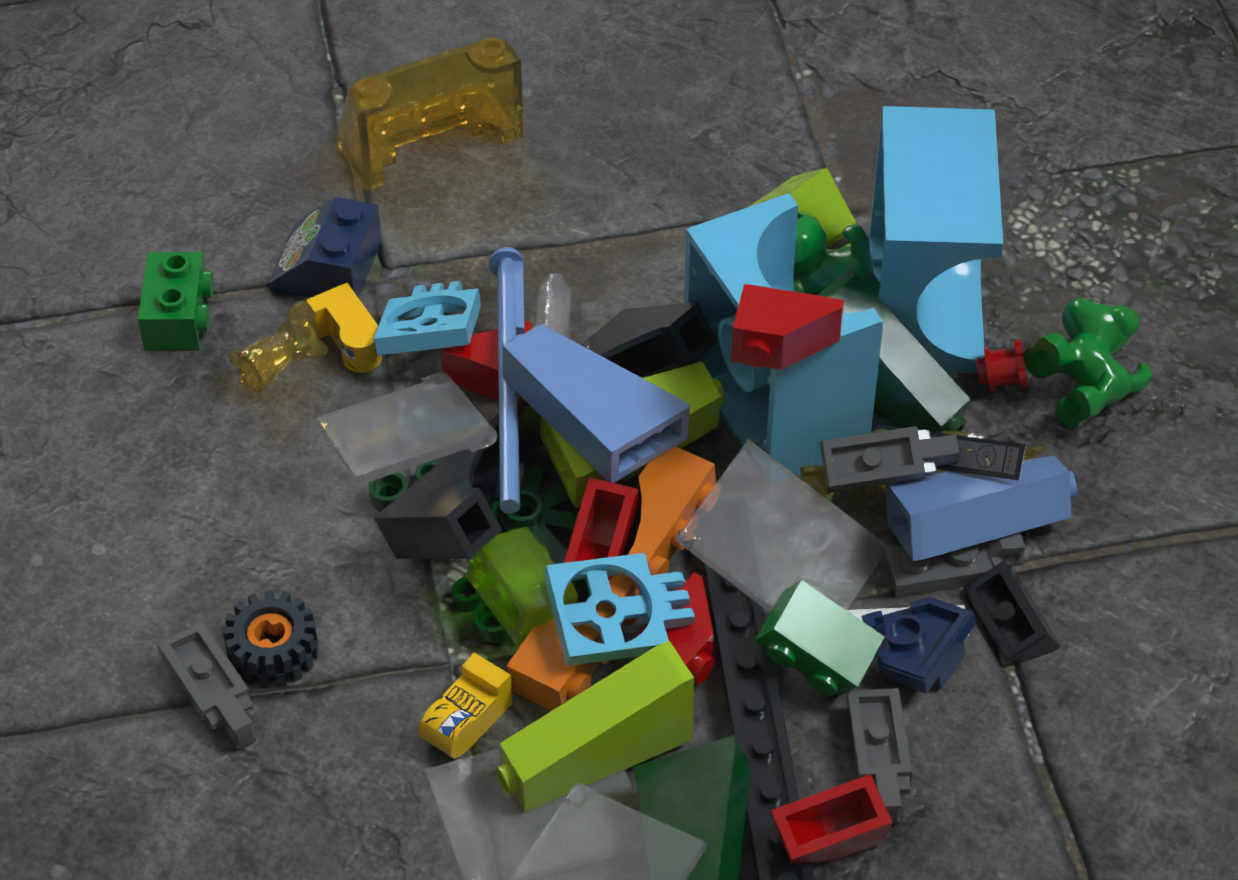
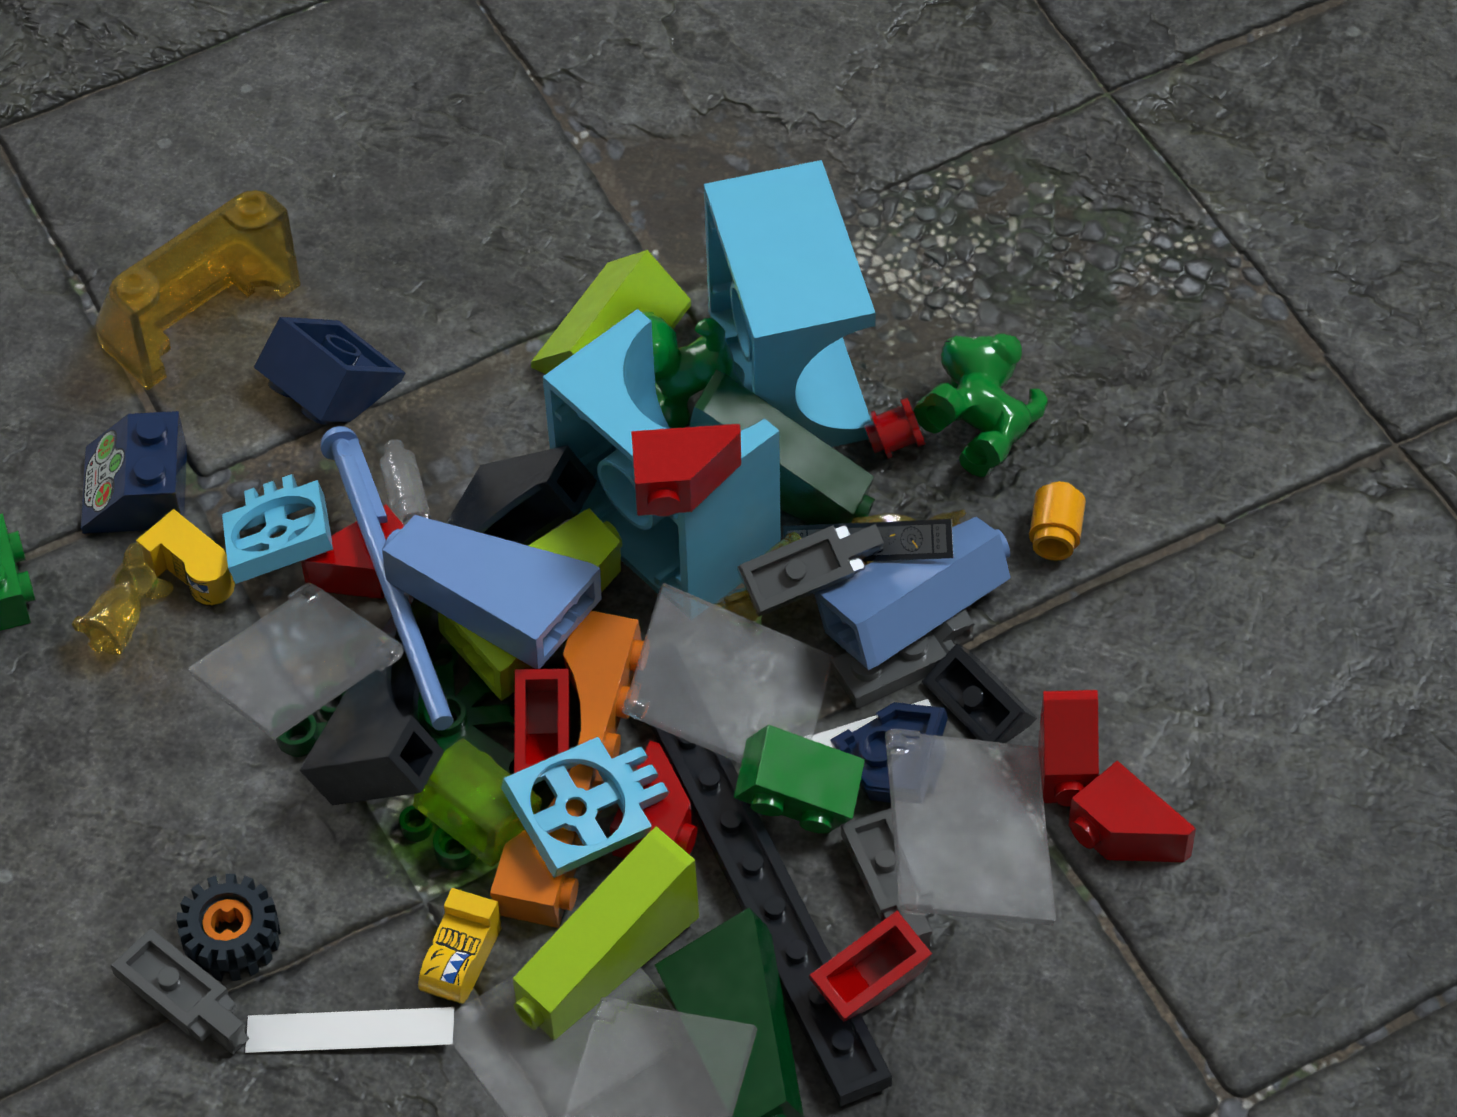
camera: 15 degrees left, 5 degrees up
none -> white sticker [245,1007,454,1053]
none -> dark blue slope [254,317,406,425]
none -> clear piece [885,729,1056,925]
none -> light orange brick [1029,481,1086,560]
none -> red slope [1038,690,1099,806]
none -> red slope [1068,761,1196,862]

